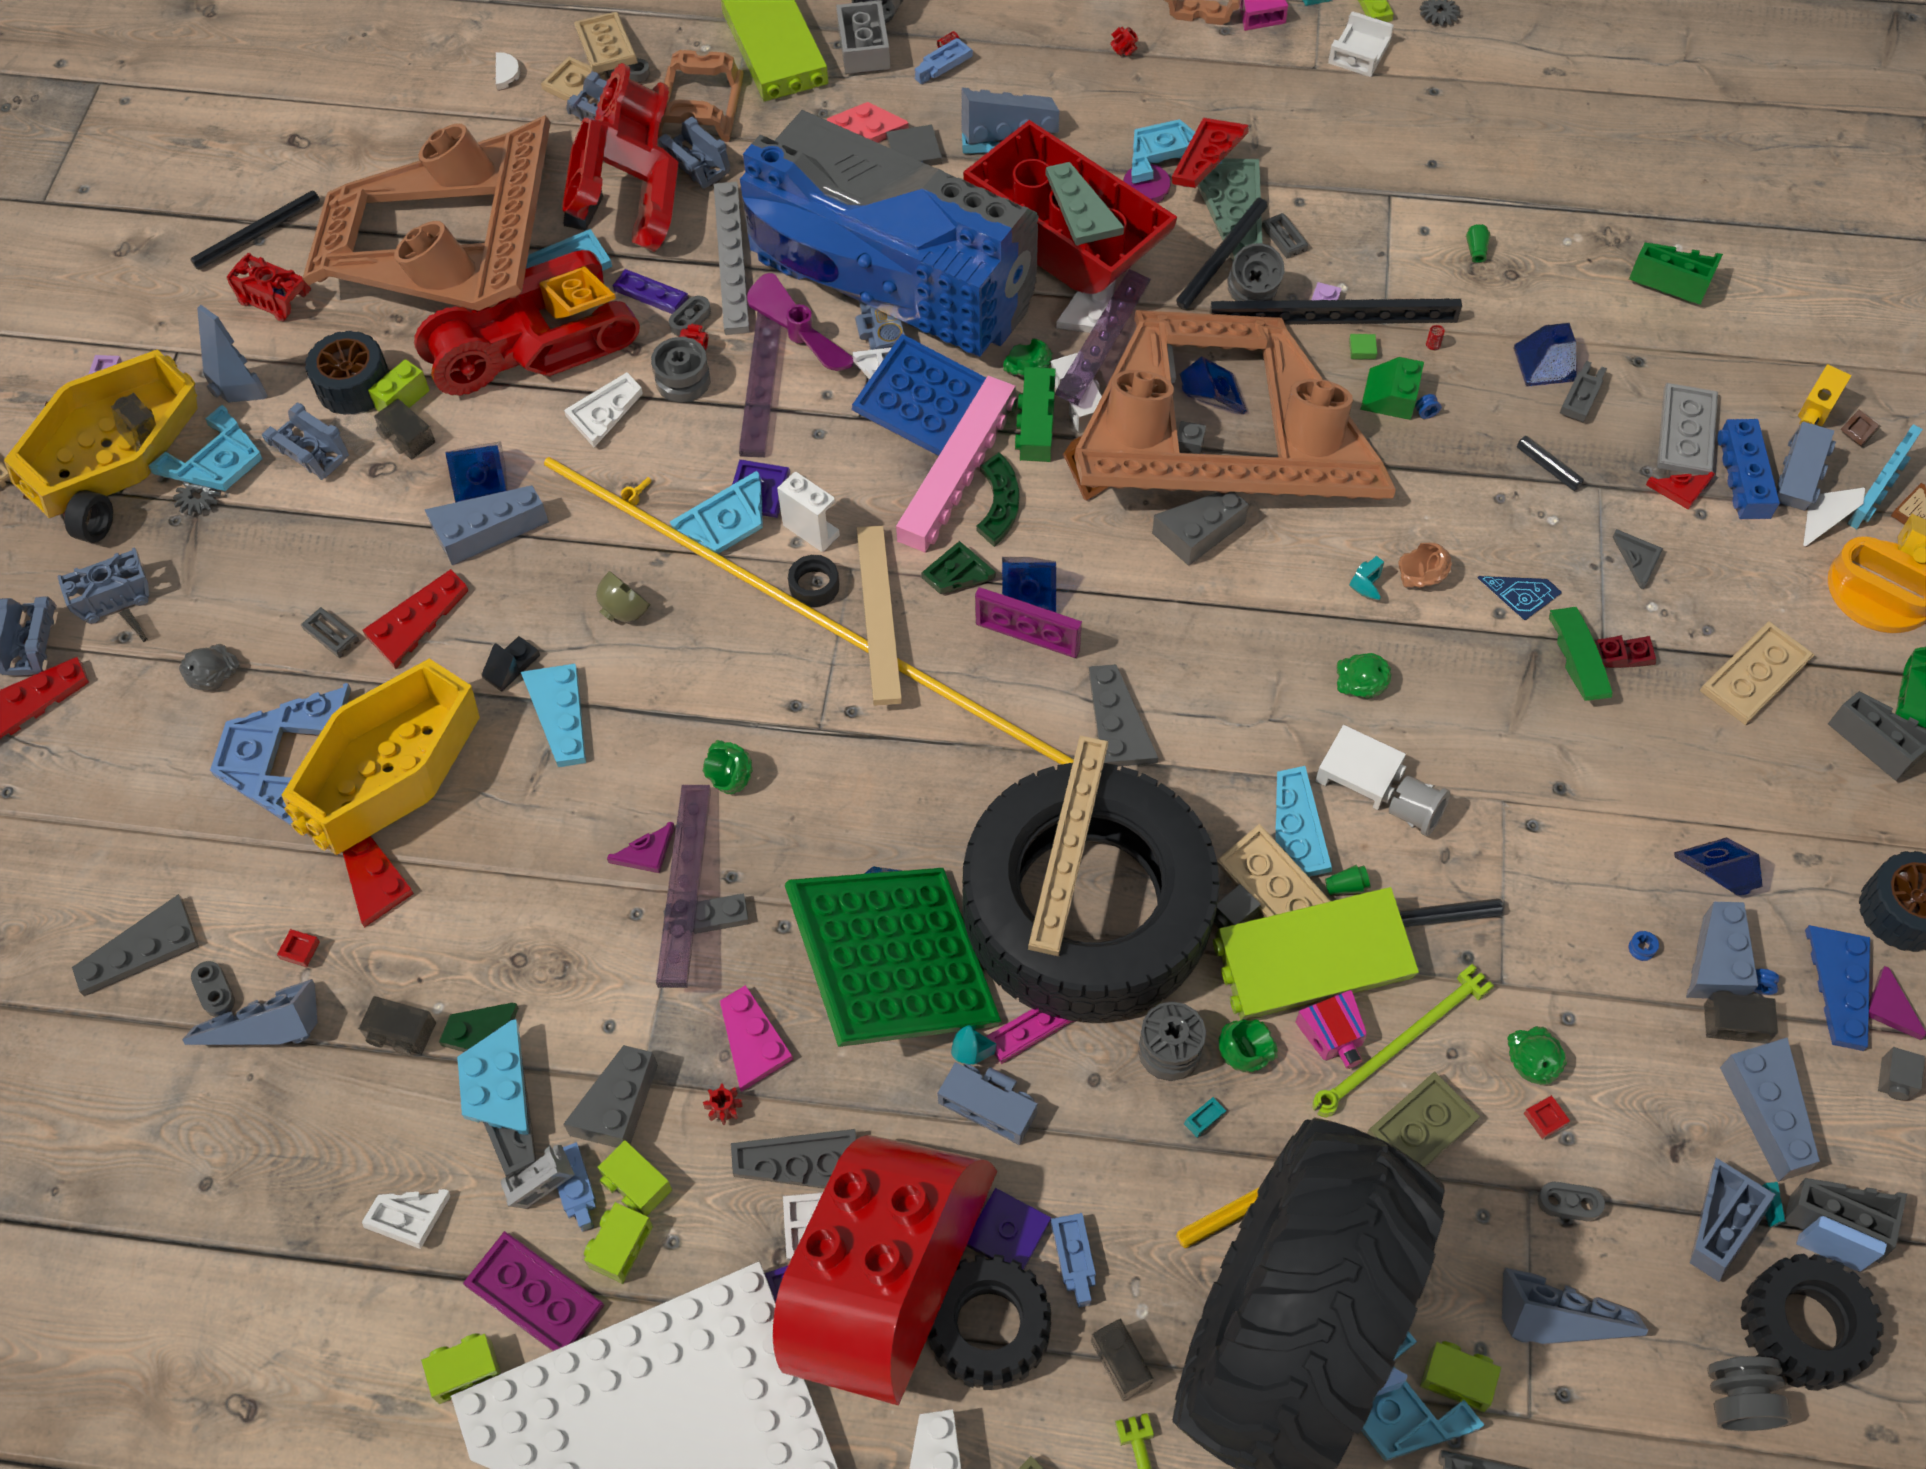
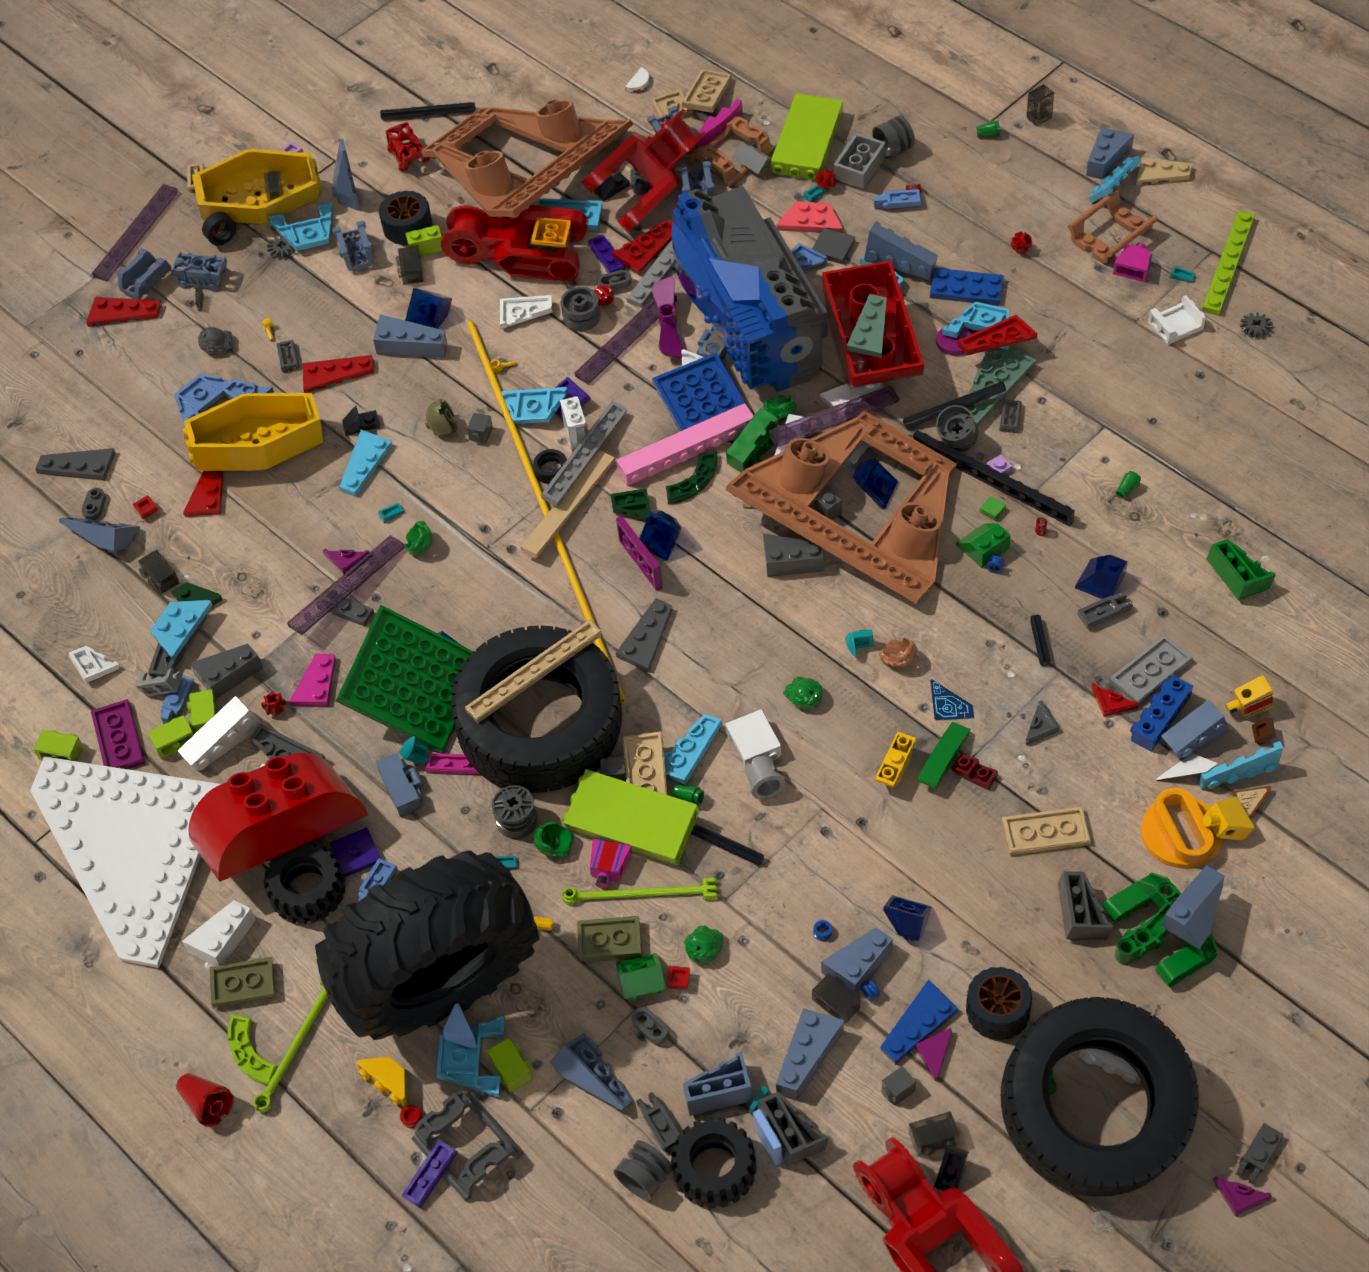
camera: 40 degrees right, 5 degrees down
none -> white wedge [178,696,264,772]
none -> yellow hand [262,317,274,341]
none -> teal piece [378,503,404,523]
none -> dark grey brick [467,413,493,443]
none -> light grey plate [541,400,627,507]
none -> red wing [611,220,673,274]
none -> green slope [616,953,666,1000]
none -> dark grey plate [630,168,649,194]
none -> dark grey hinge [636,1092,680,1152]
none -> dark pink slope [695,99,743,149]
none -> light grey hinge [732,141,772,175]
none -> teal piece [803,185,826,202]
none -> red gear [815,169,837,190]
none -> yellow slope [875,731,916,788]
none -> blue plate [930,268,1004,305]

